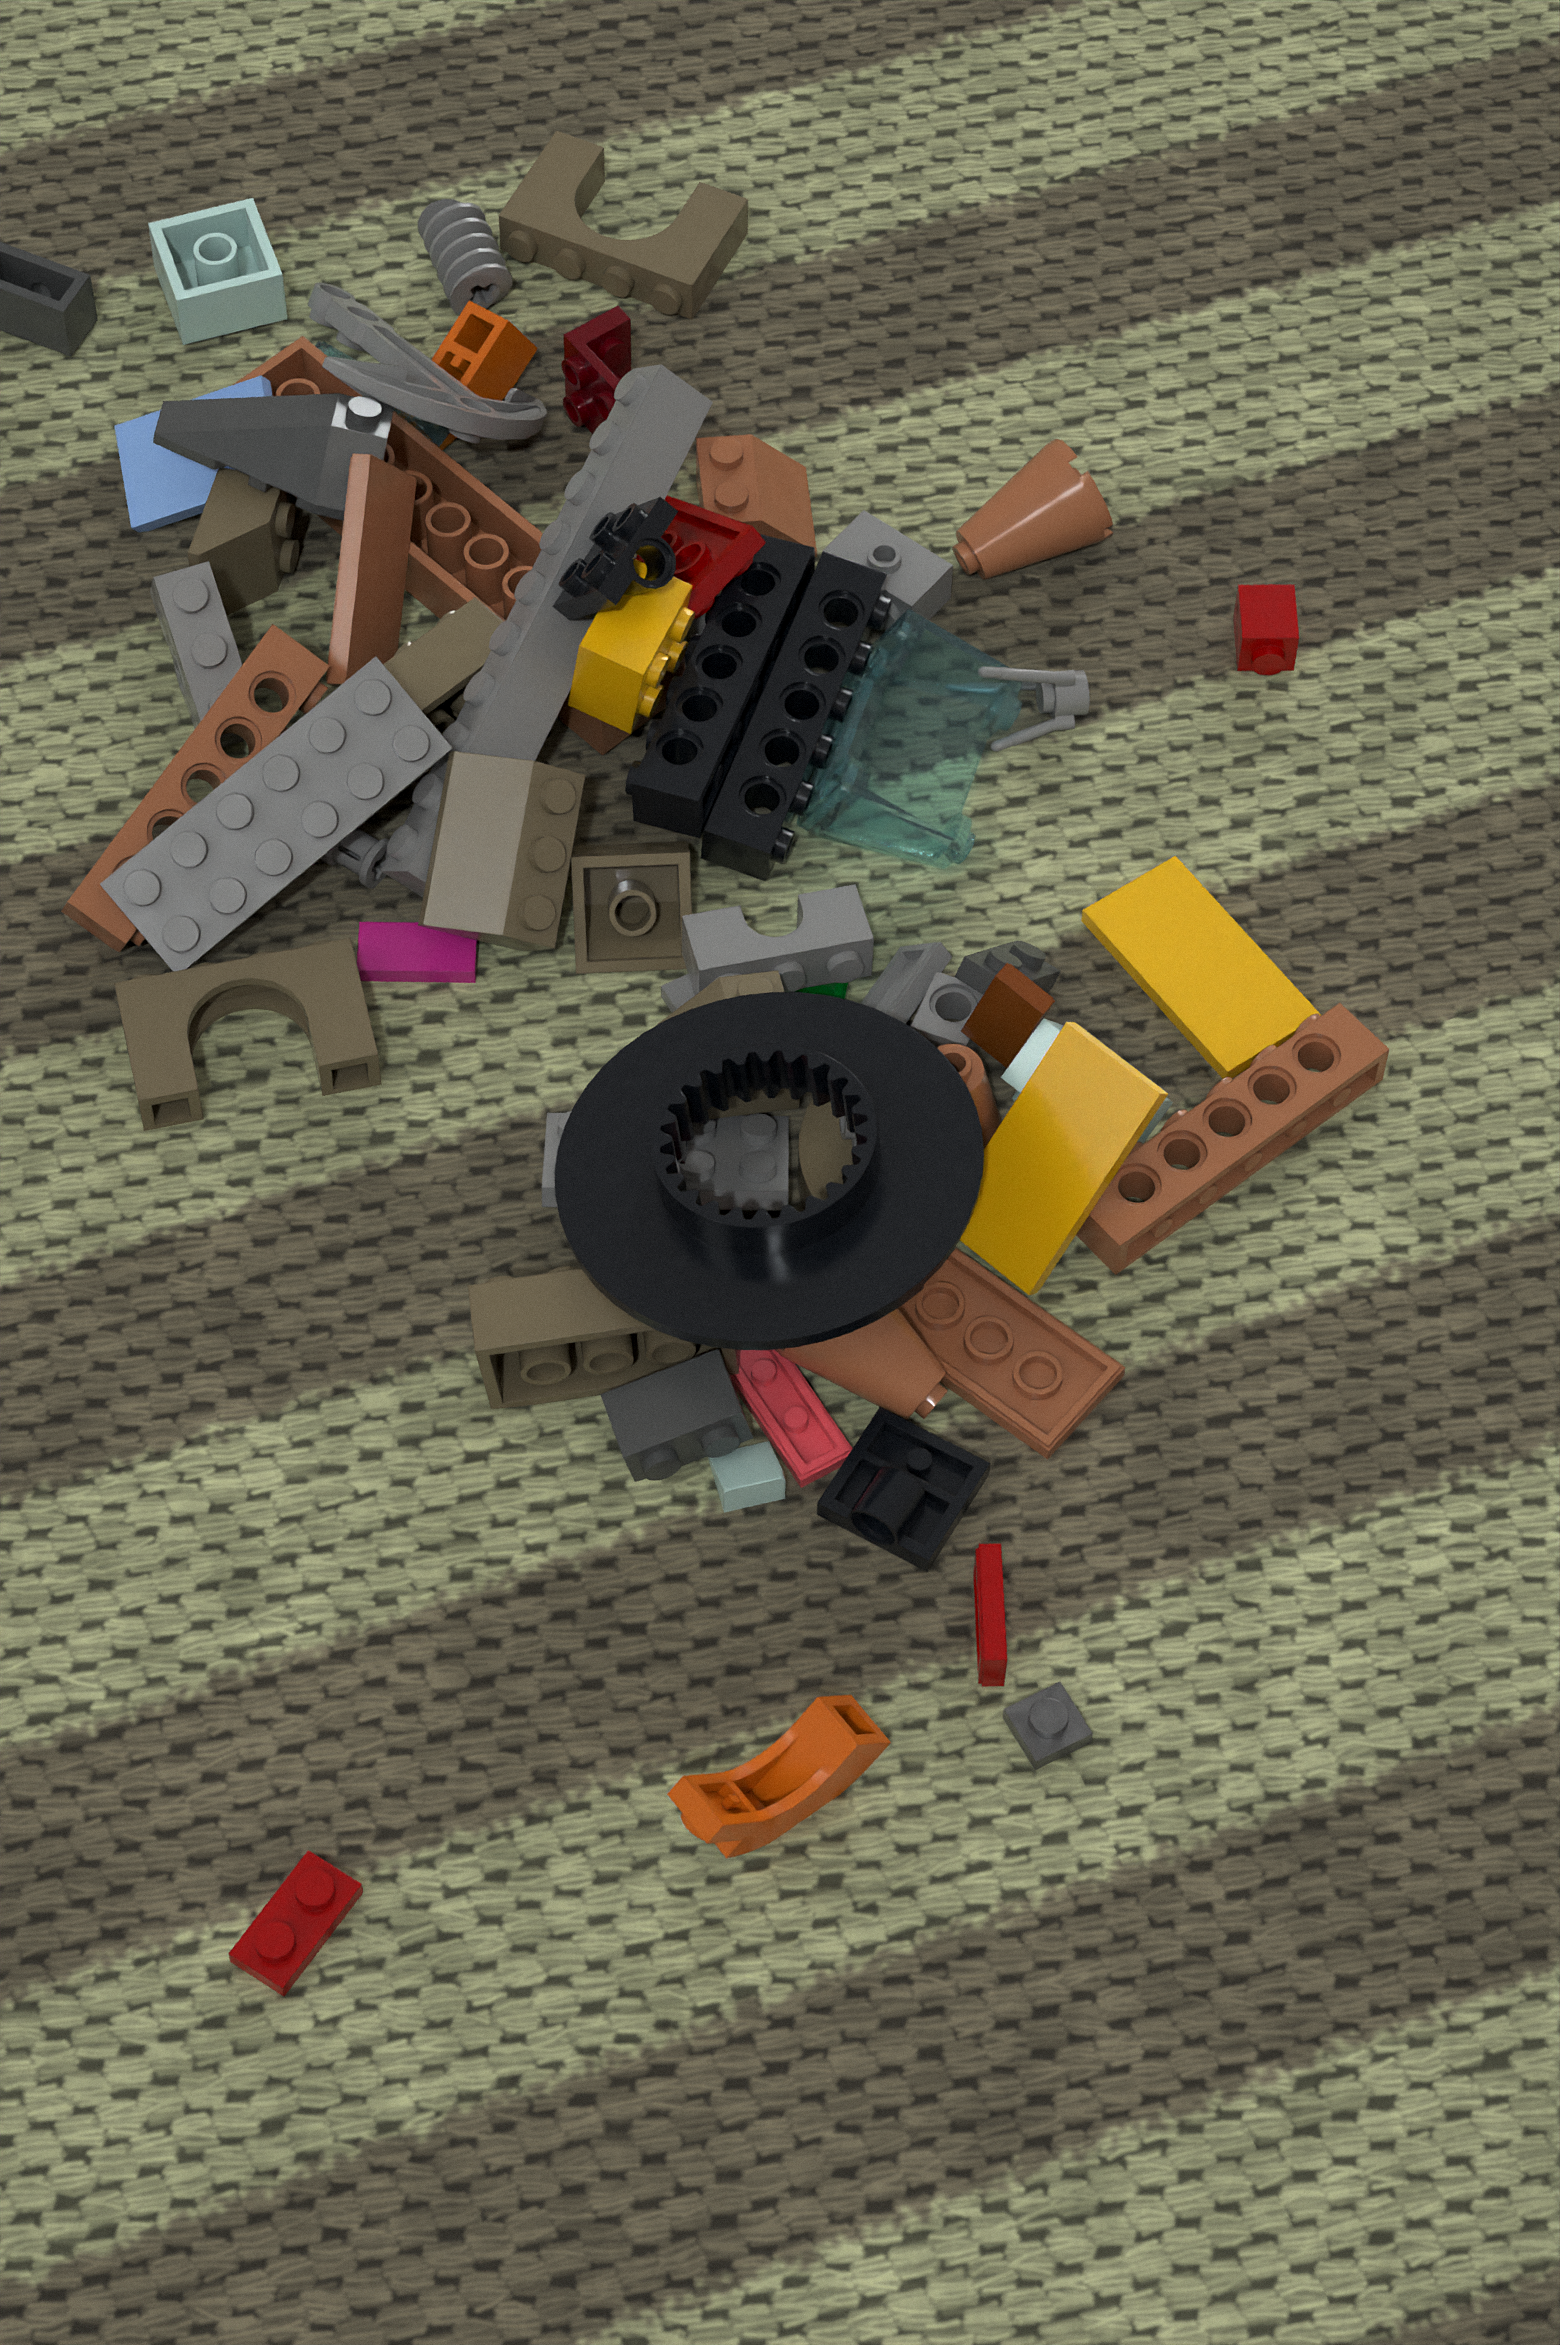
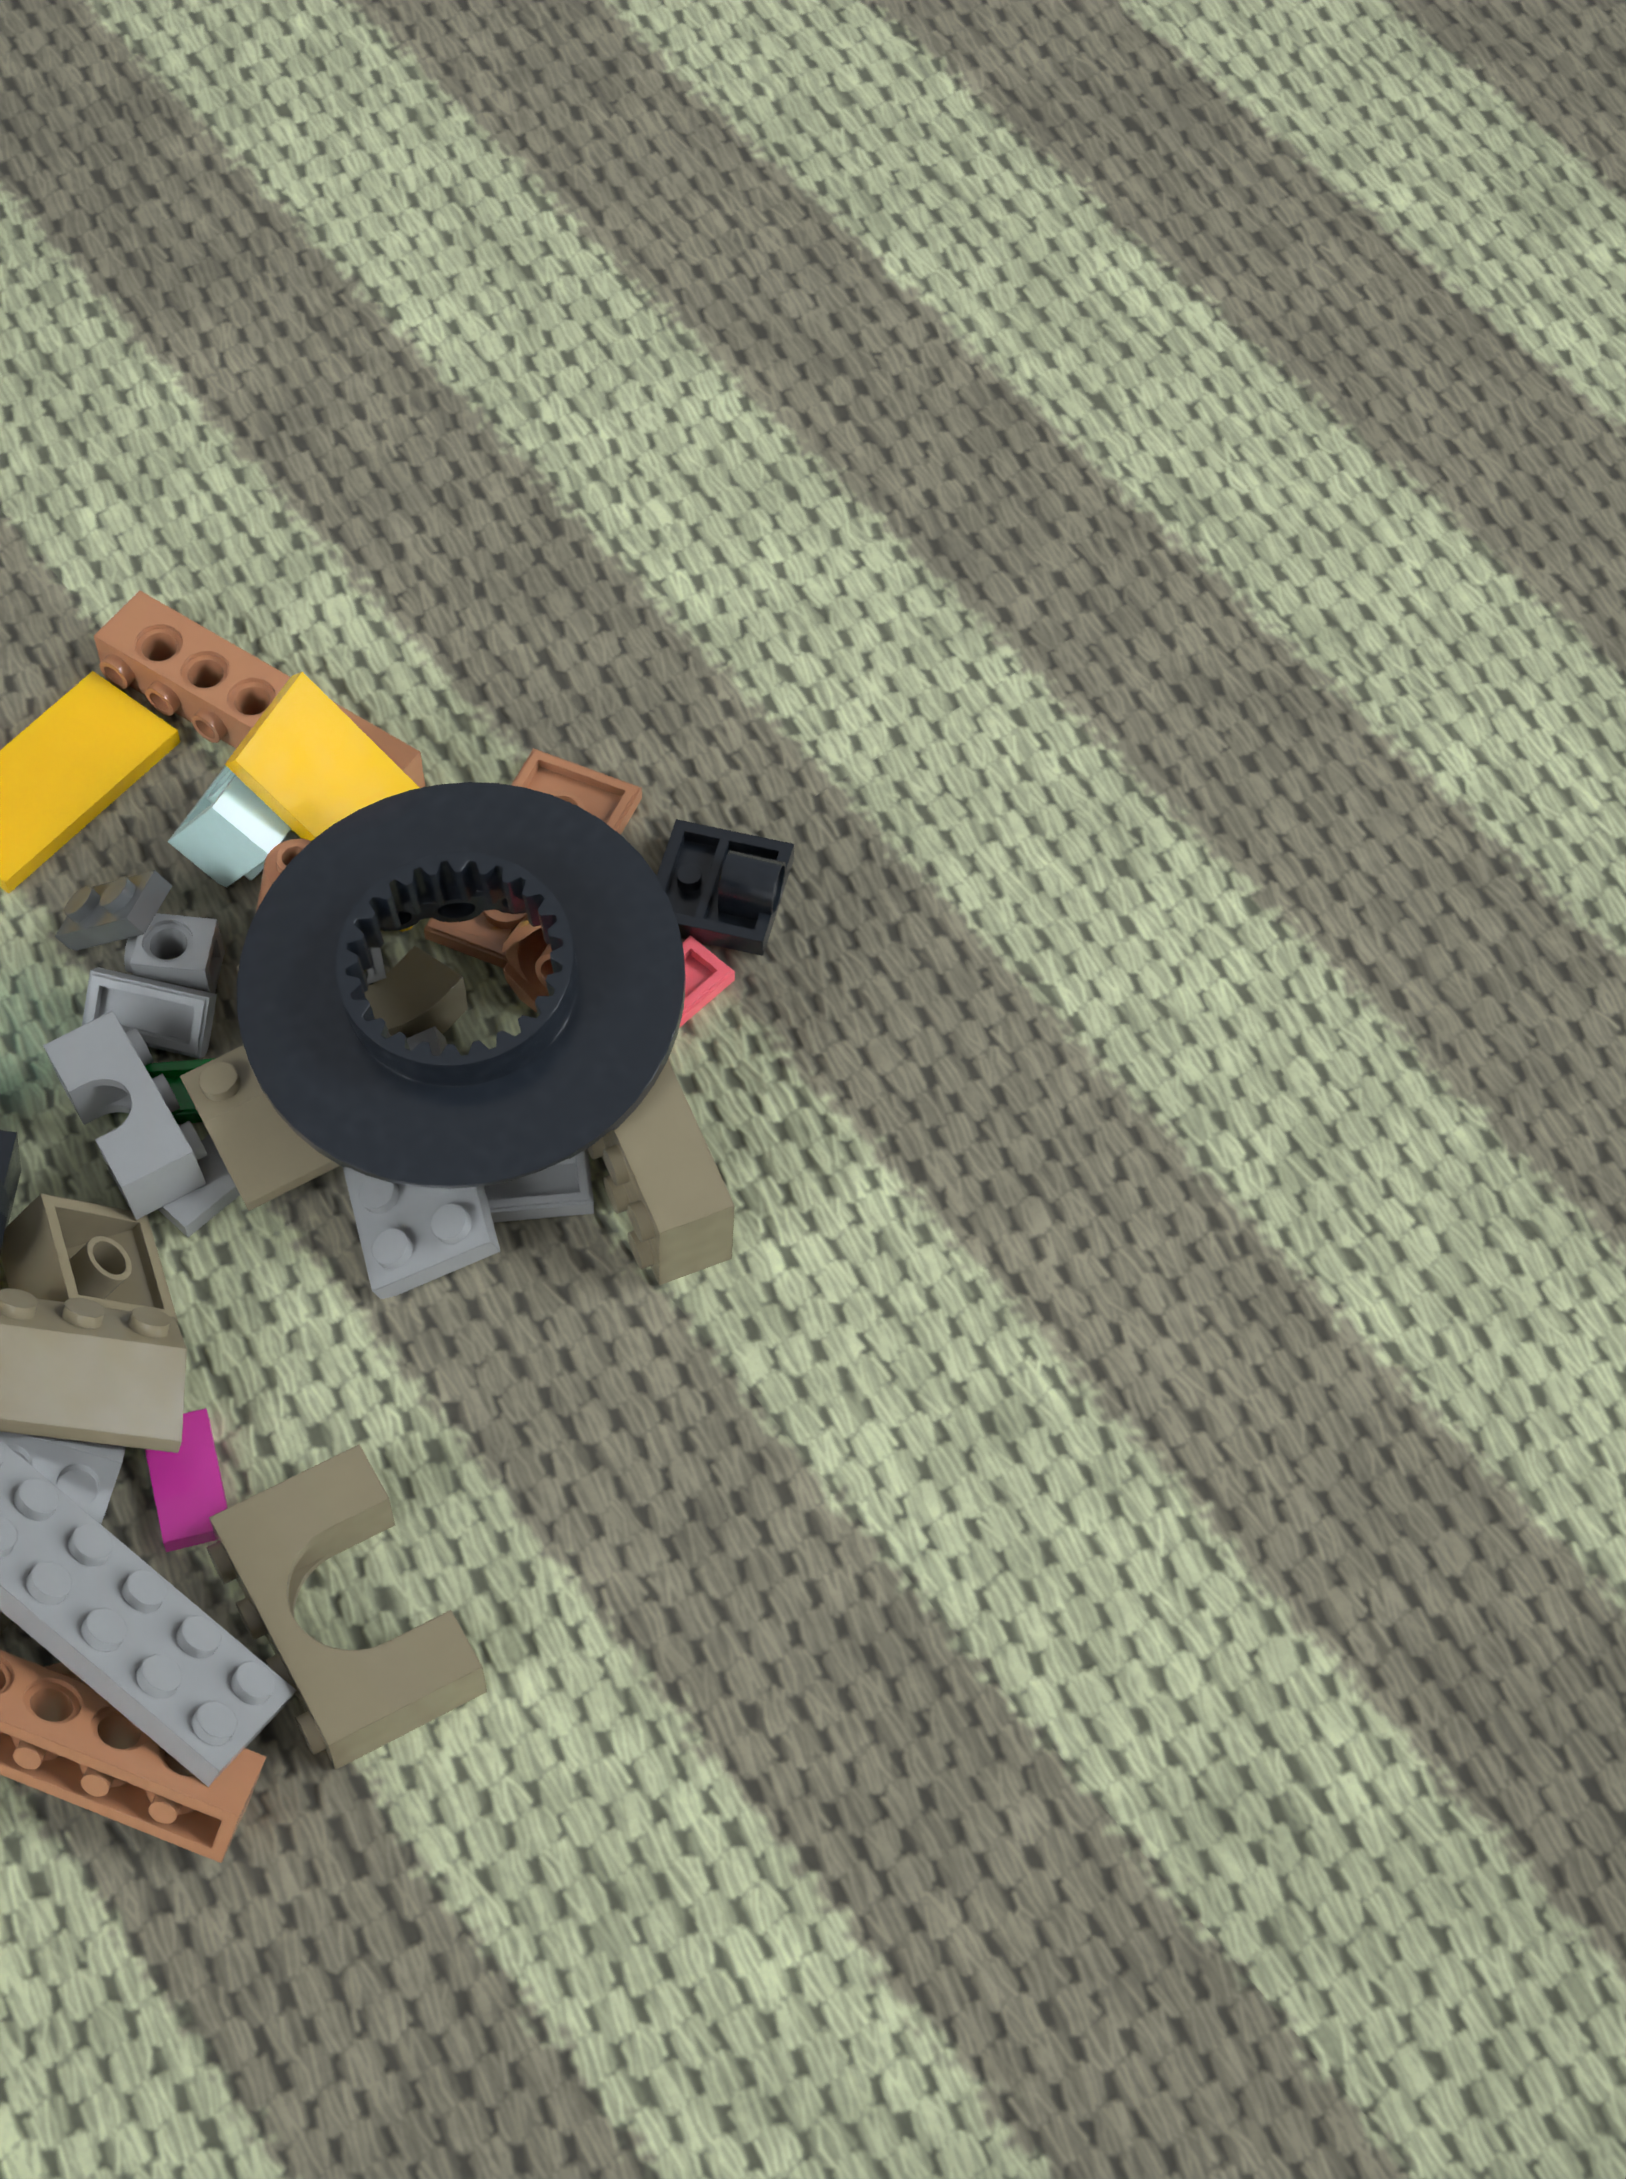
camera: 105 degrees left, 0 degrees up
red plate [228,1850,363,1996] -> none
dark grey brick [600,1349,753,1482] -> none
orange arch [667,1695,891,1858] -> none
light aqua slope [708,1441,786,1512] -> none
dark orange tile [961,962,1055,1068] -> none
red tile [973,1544,1007,1687] -> none
flat silver plate [1003,1682,1093,1770] -> none

